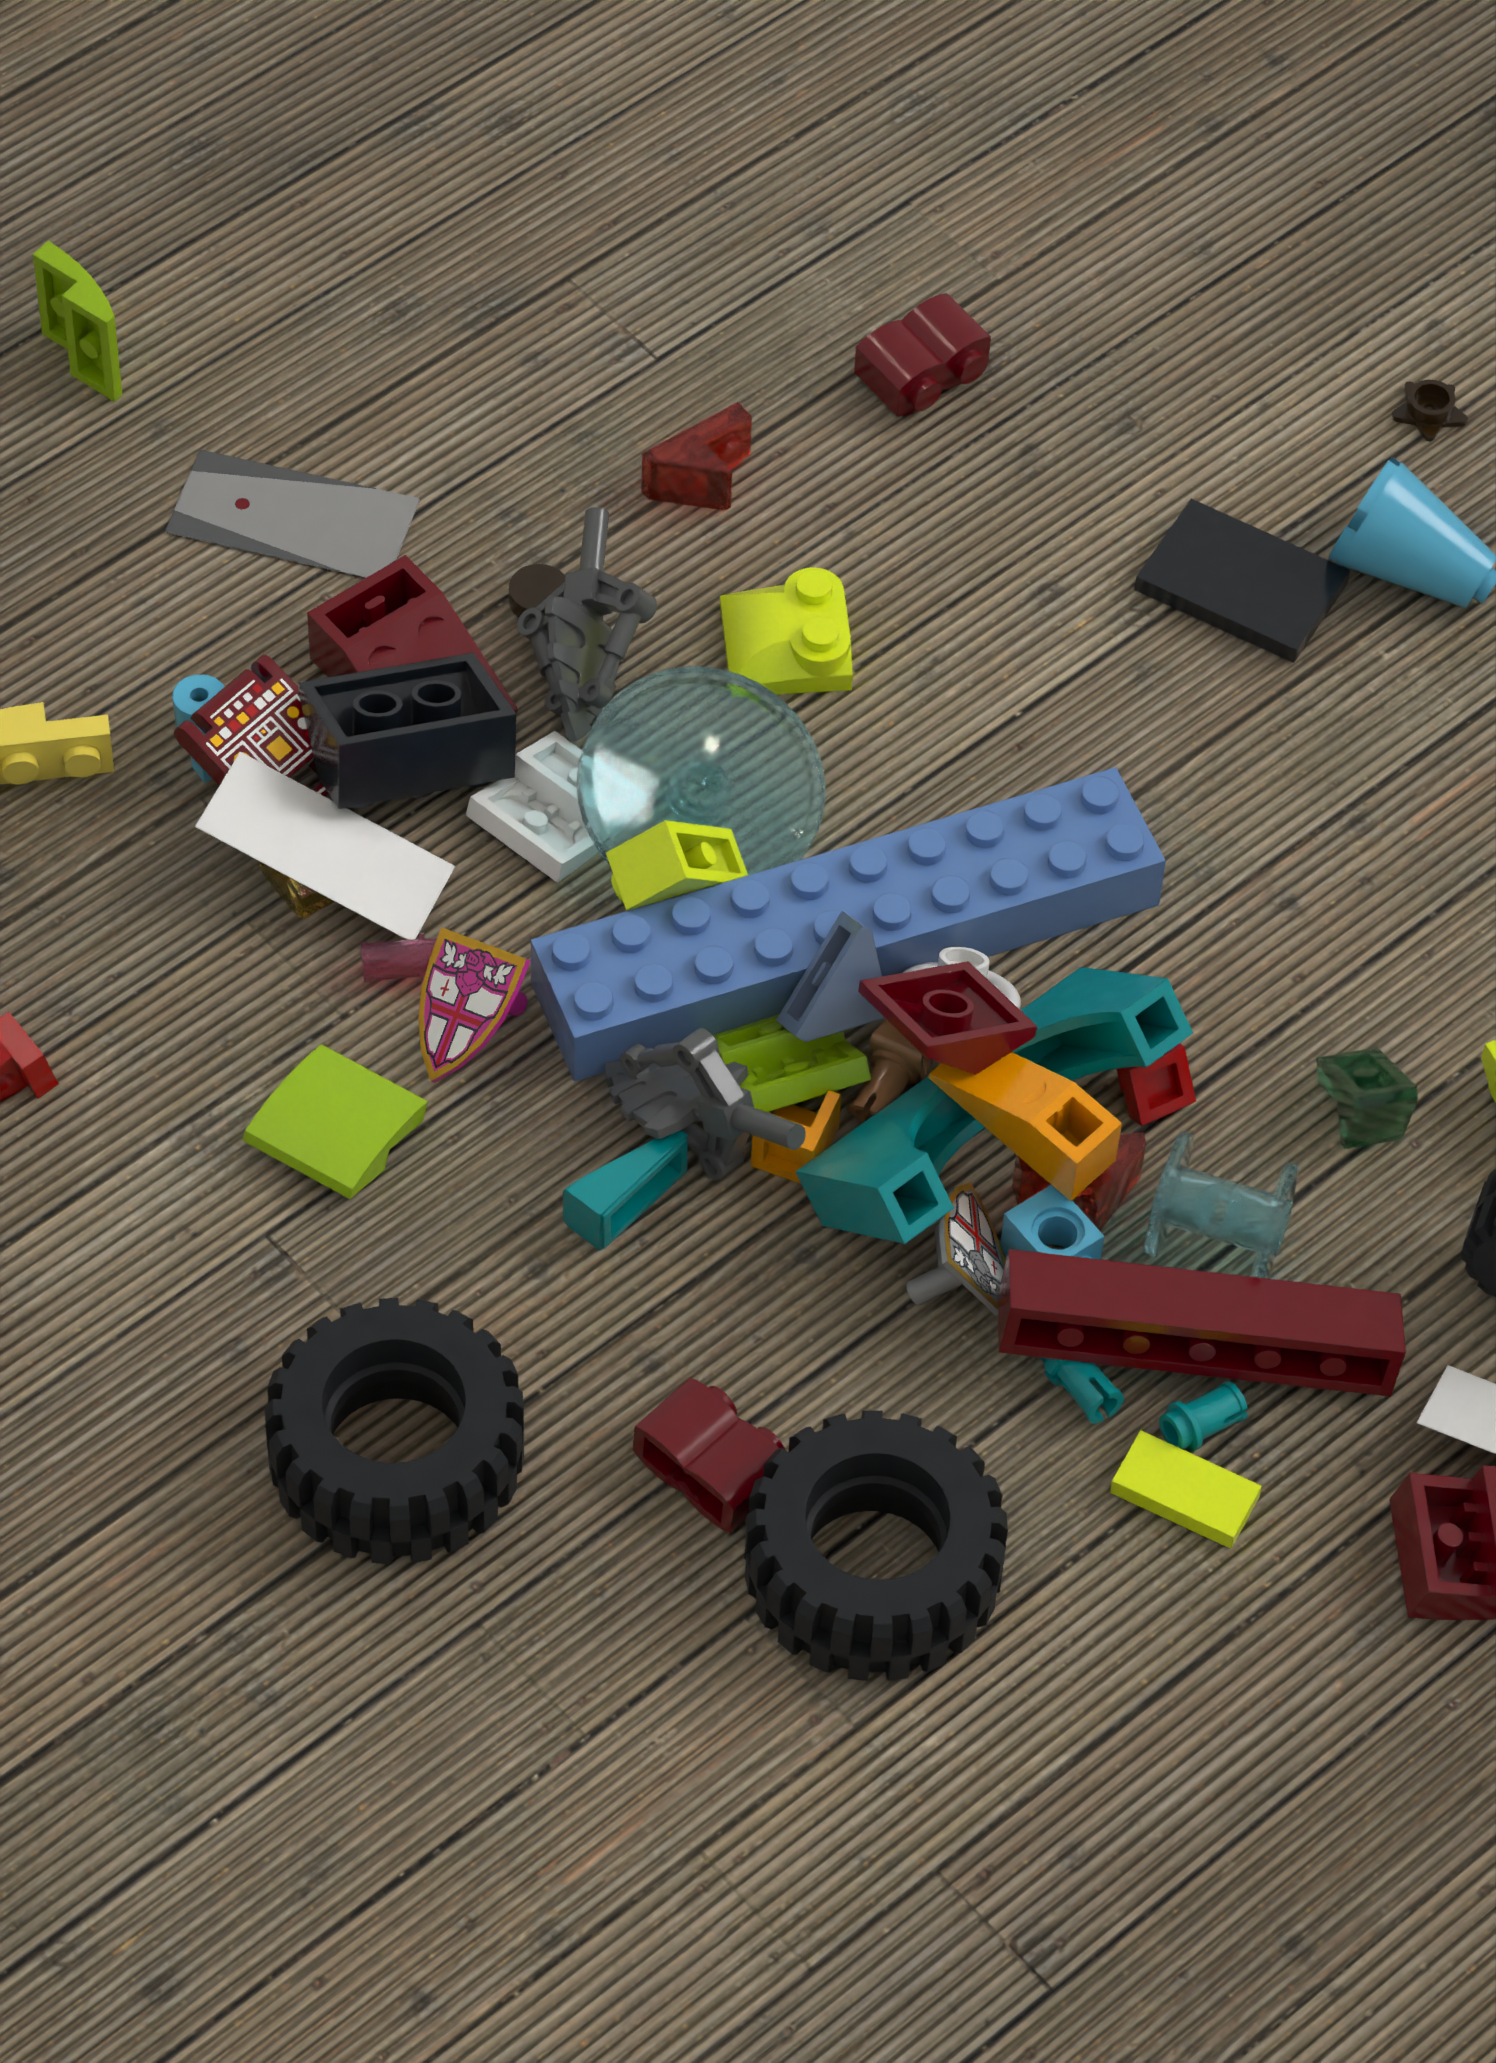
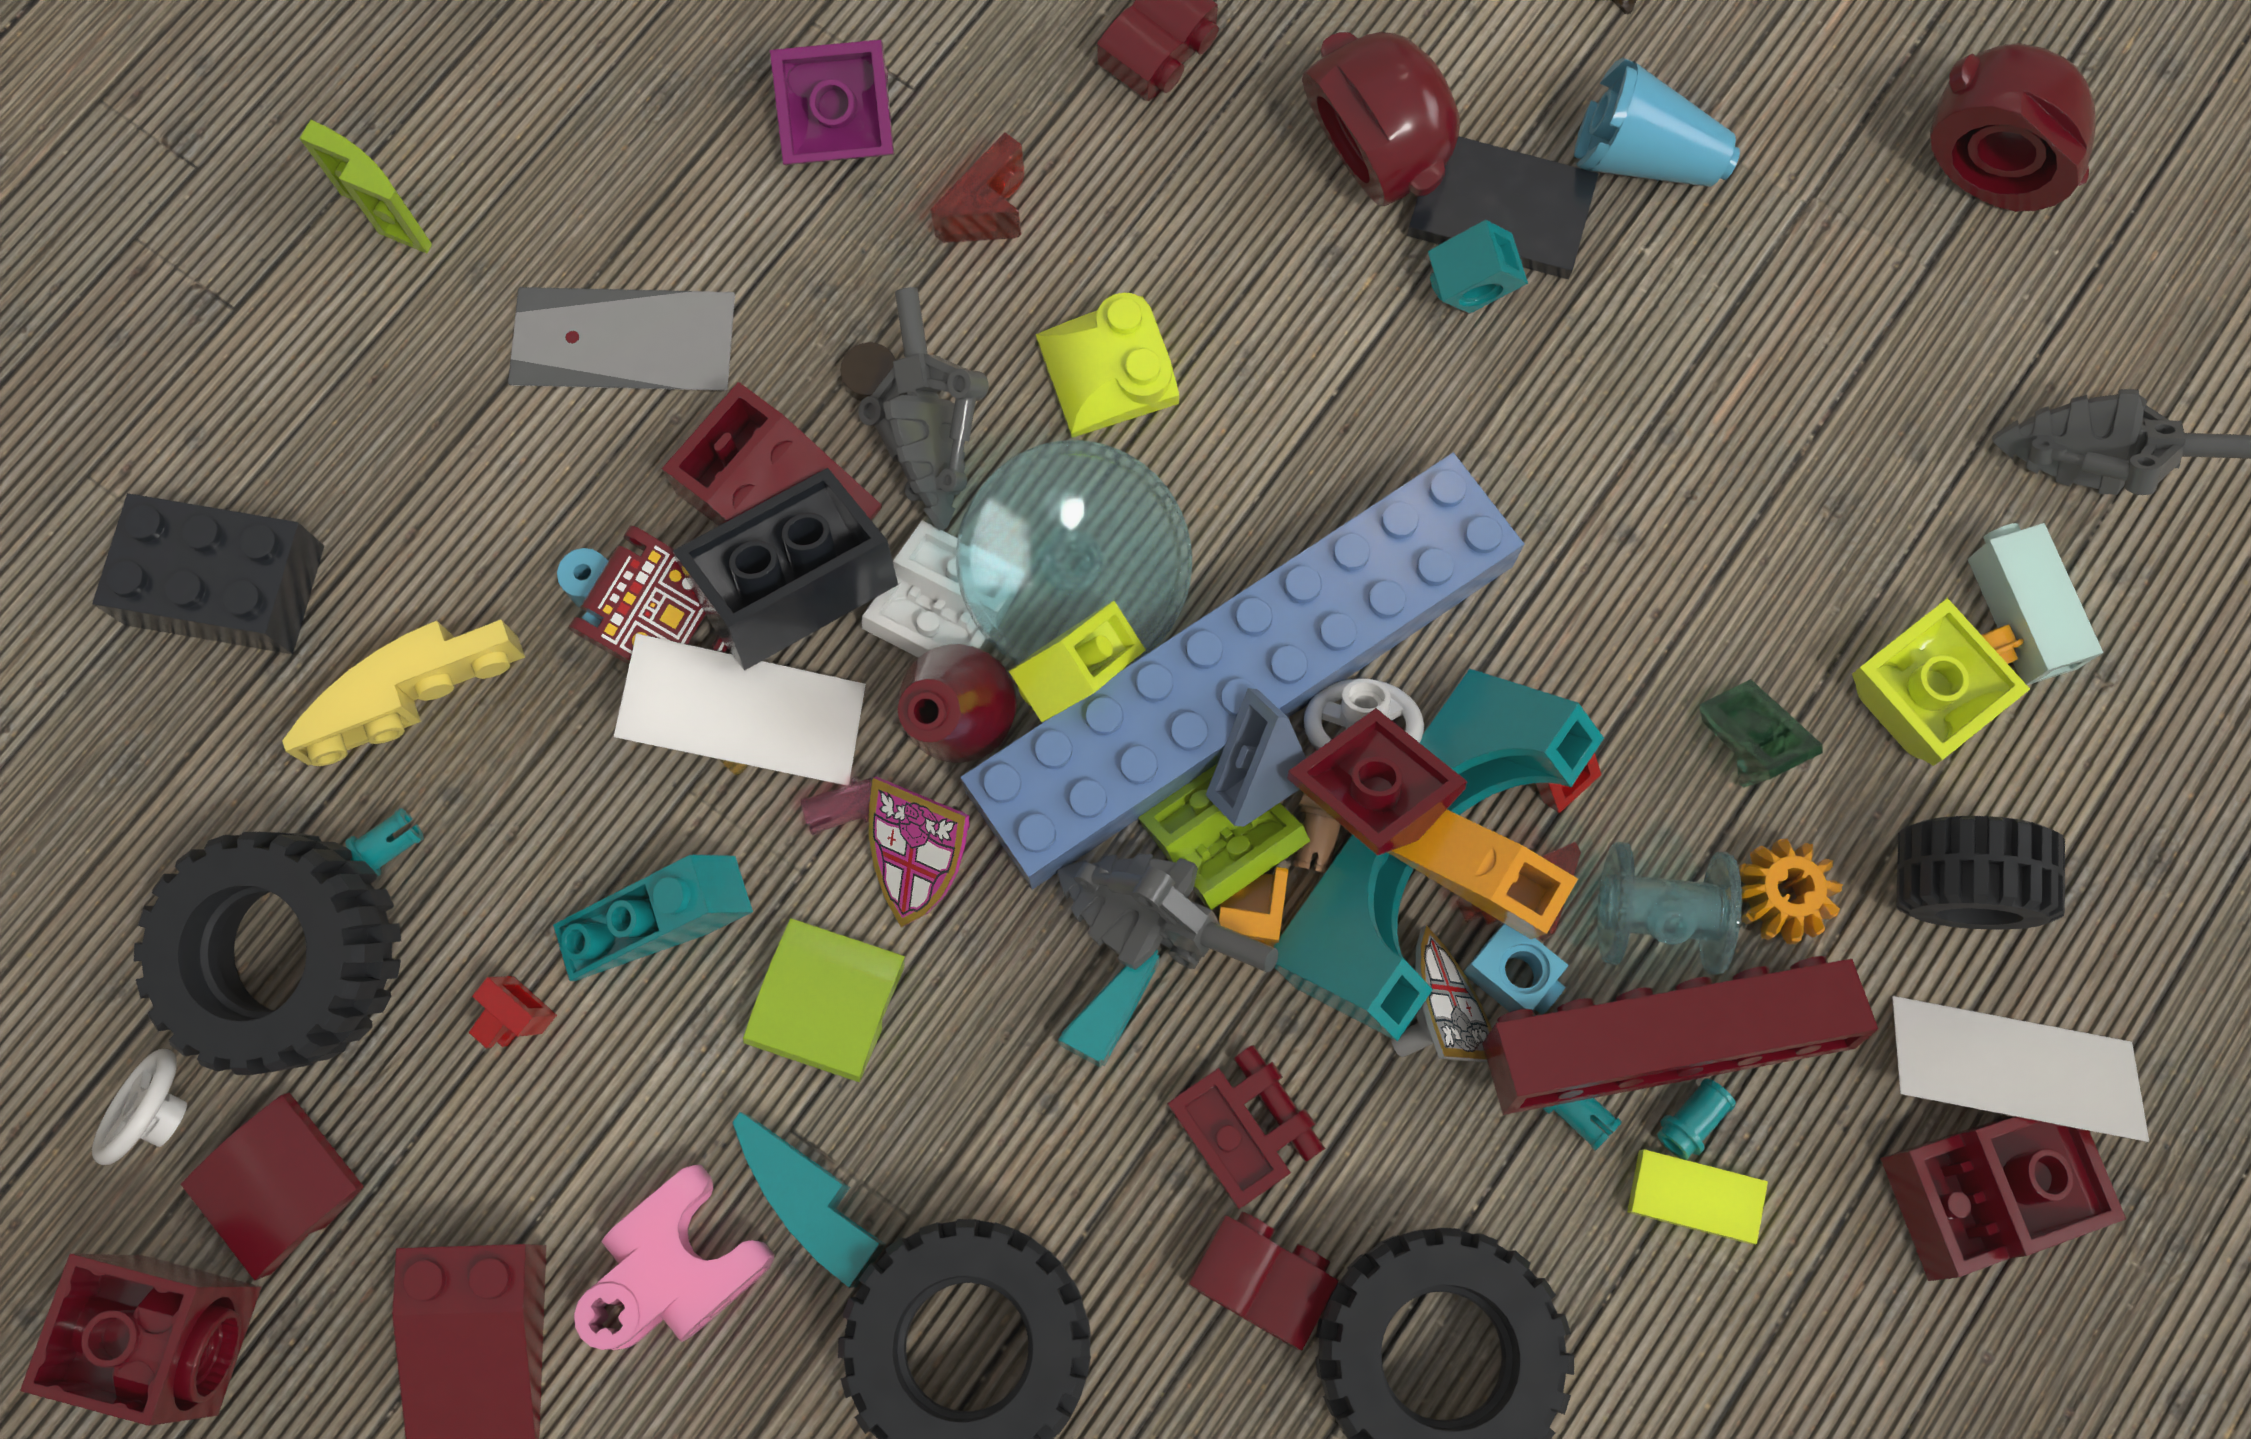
camera: 10 degrees left, 20 degrees up
none -> teal slope [553,855,753,981]
none -> bright pink piece [574,1165,775,1350]
none -> teal slope [732,1112,886,1288]
none -> magenta slope [770,39,894,165]
none -> dark red cone [898,644,1017,763]
none -> dark red plate [1167,1045,1326,1210]
none -> dark red piece [1302,32,1460,206]
none -> teal brick [1428,219,1528,314]
none -> light orange gear [1732,839,1843,944]

